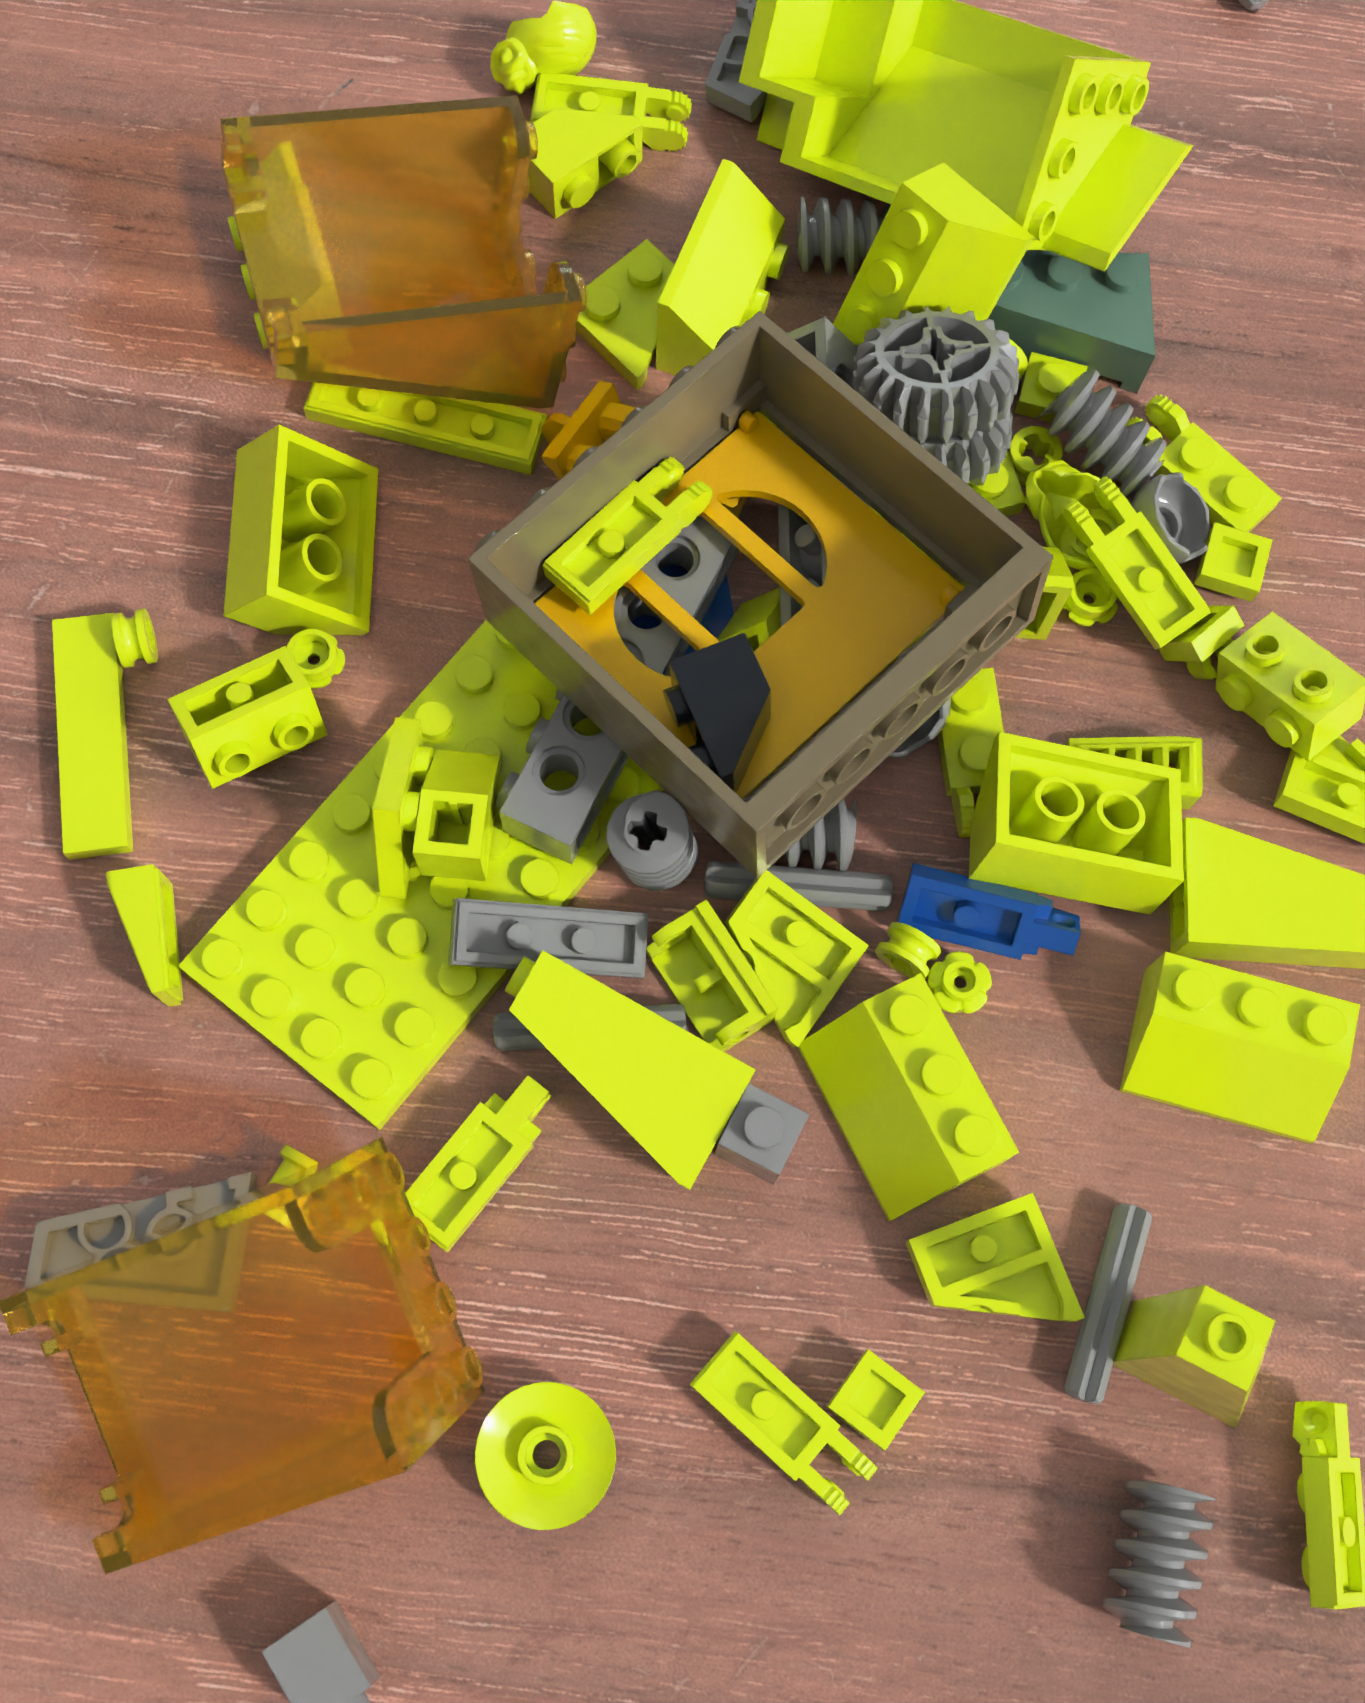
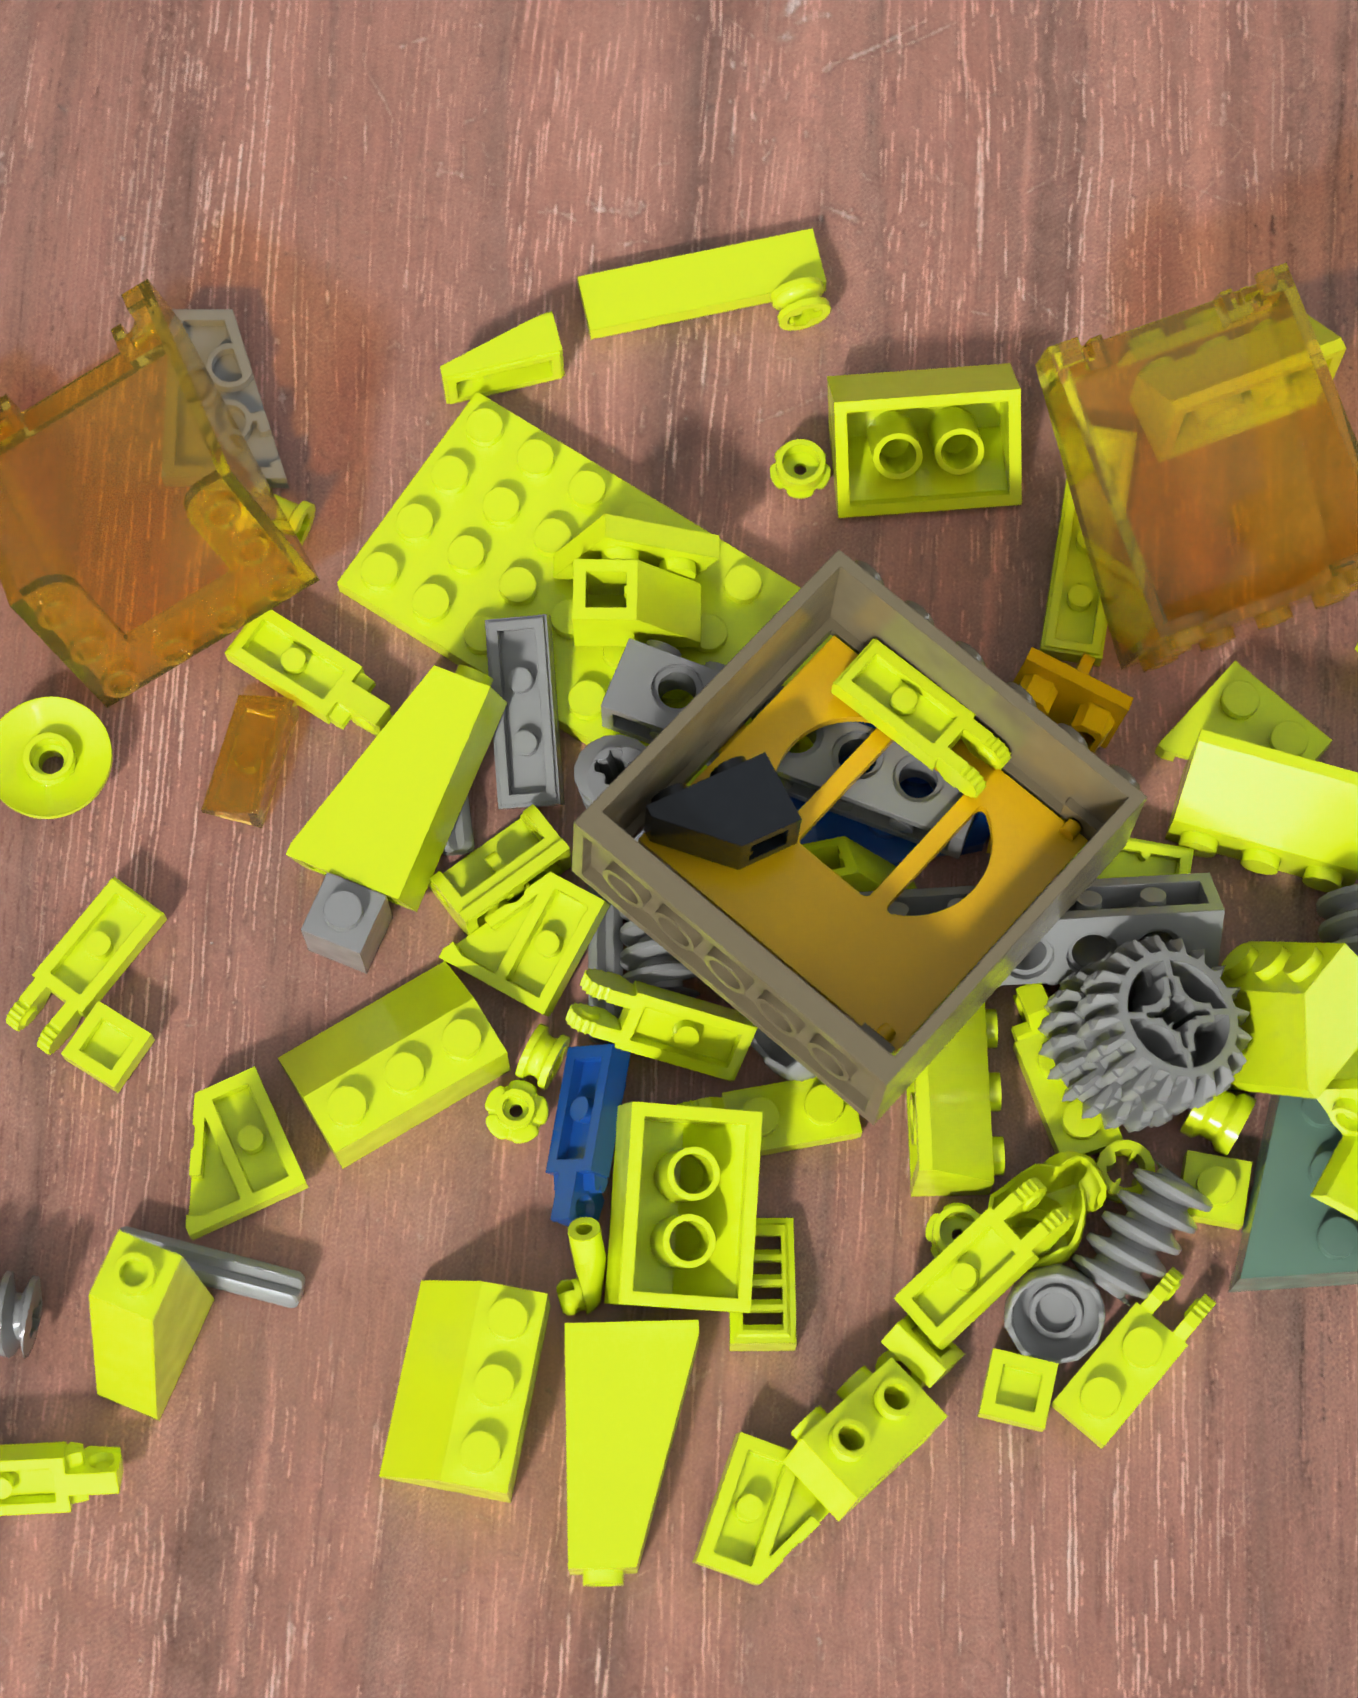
camera: 90 degrees right, 0 degrees up
neon yellow brick [167,646,328,789] -> none
none -> clear yellow slope [201,695,299,828]
none -> neon yellow arm [556,1217,607,1316]
none -> neon yellow hinge [565,968,757,1082]

